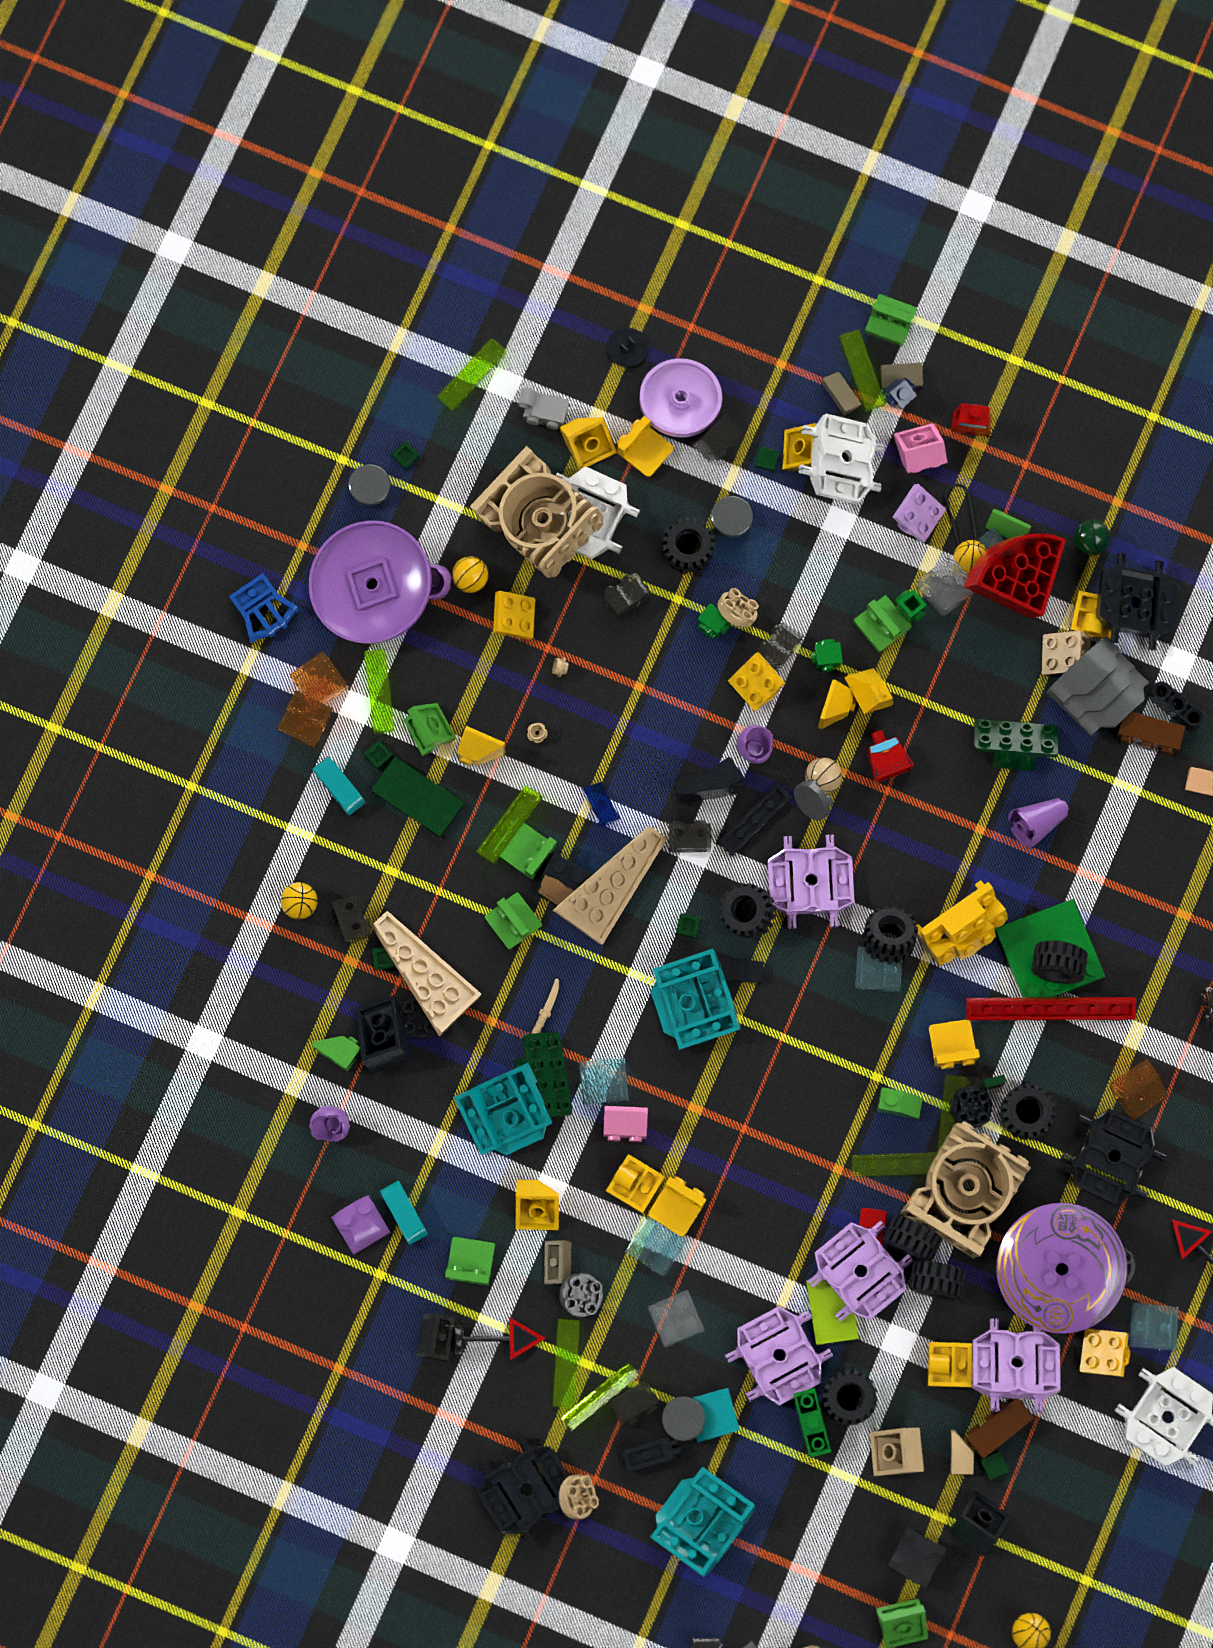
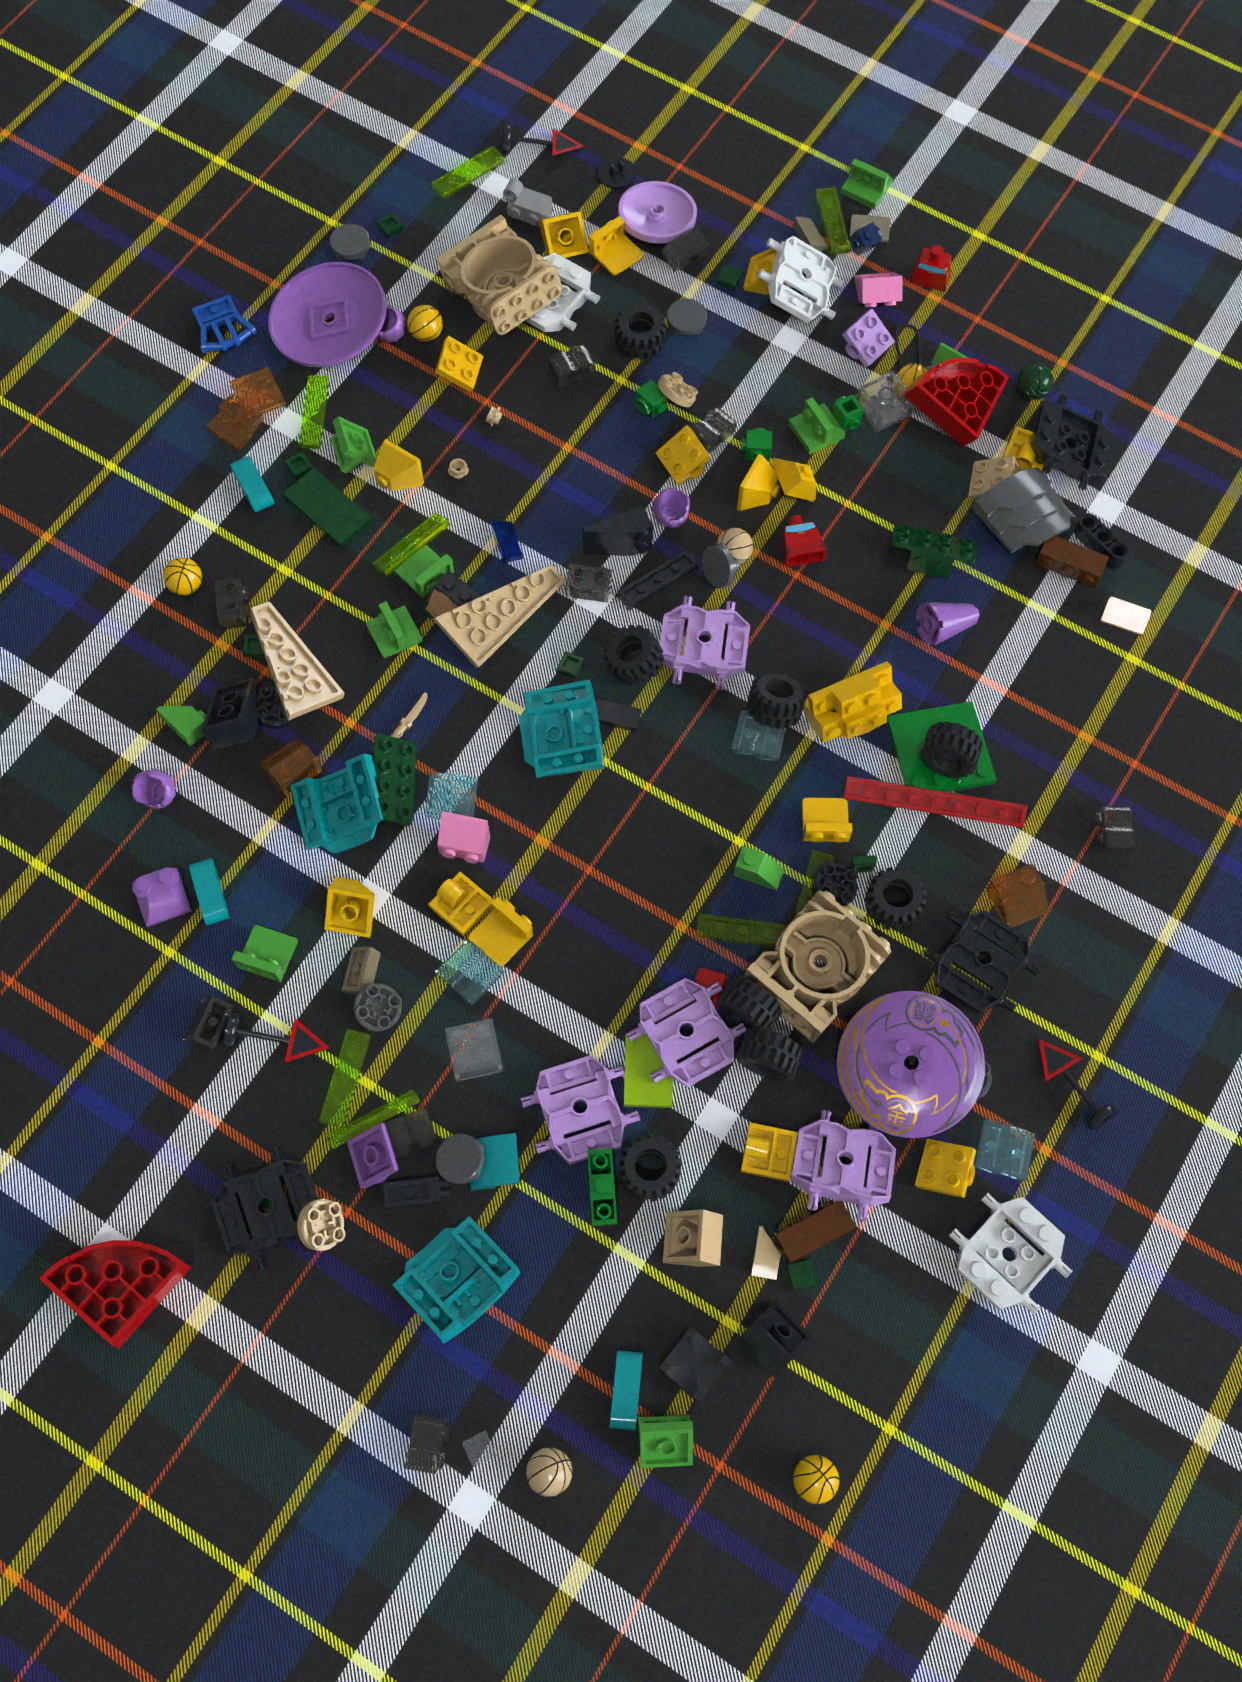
camera: 10 degrees right, 10 degrees down
none -> red brick [39,1240,191,1349]
none -> clear orange slope [259,738,322,796]
none -> medium lavender slope [347,1123,398,1188]
none -> black piece [501,122,585,157]
none -> teal beam [609,1350,643,1431]

